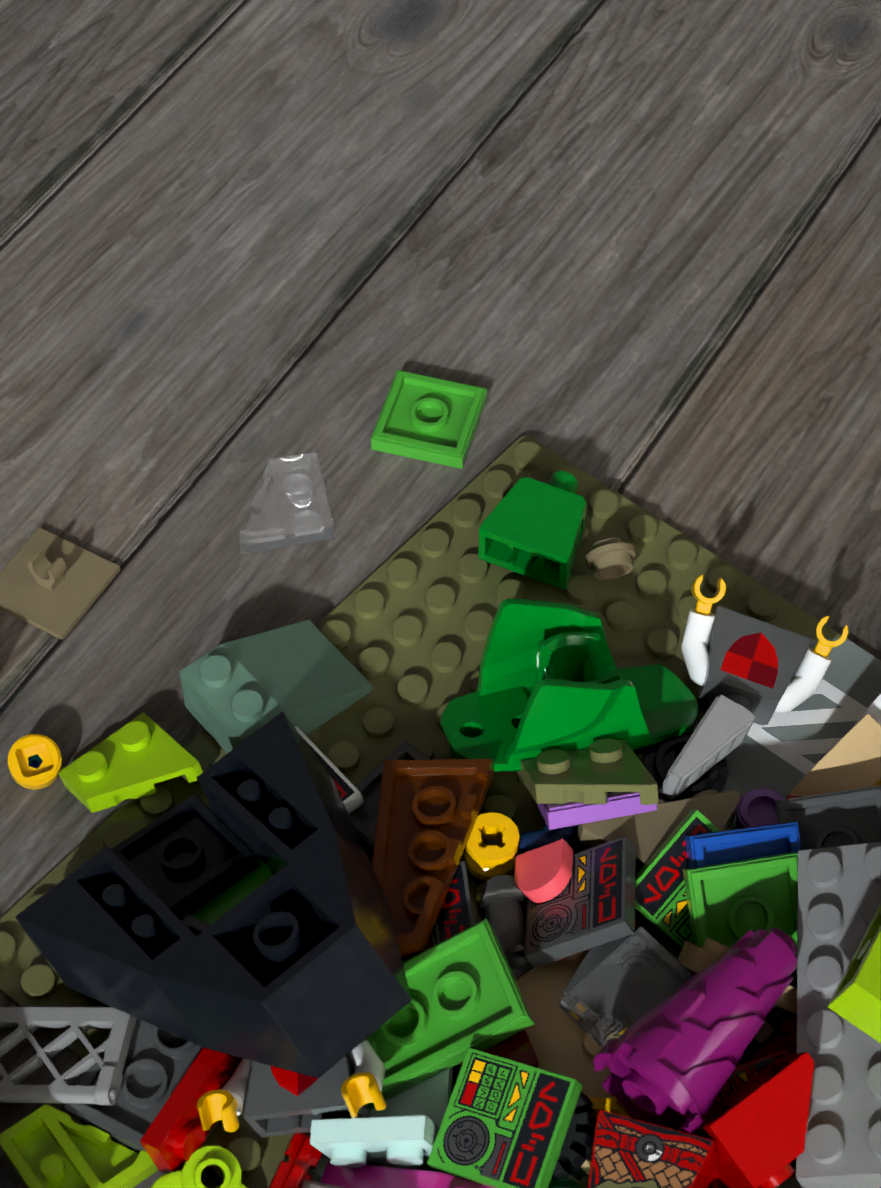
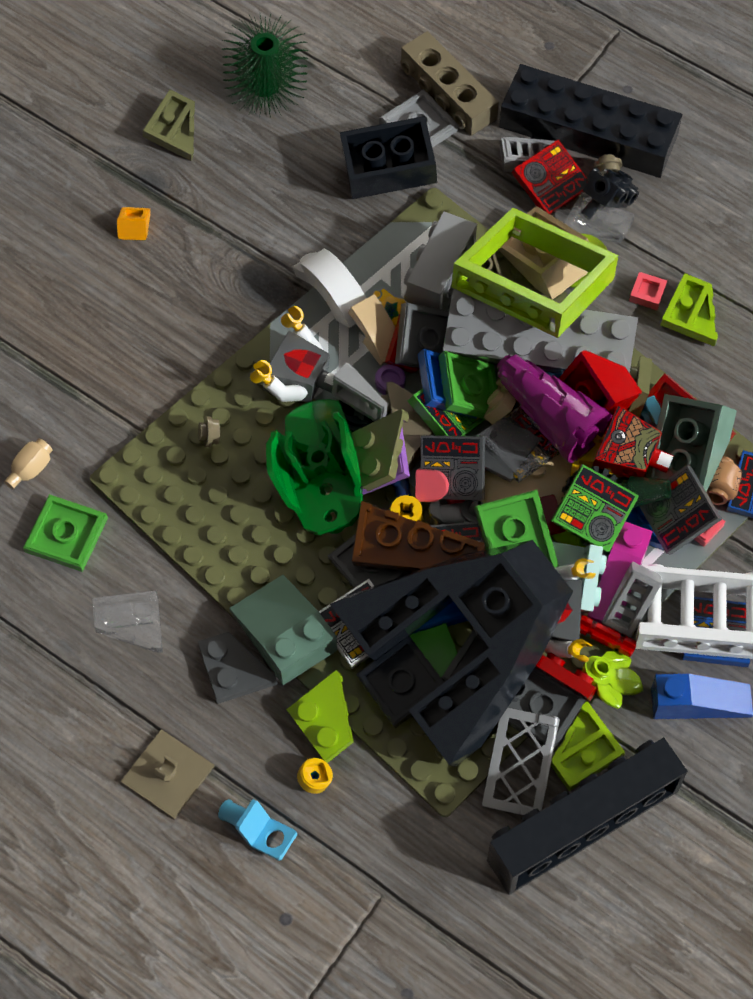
camera: 85 degrees left, 10 degrees up
green torso [478,471,587,590] -> none
none -> tan plant [4,438,53,490]
none -> dark grey wing [198,632,278,704]

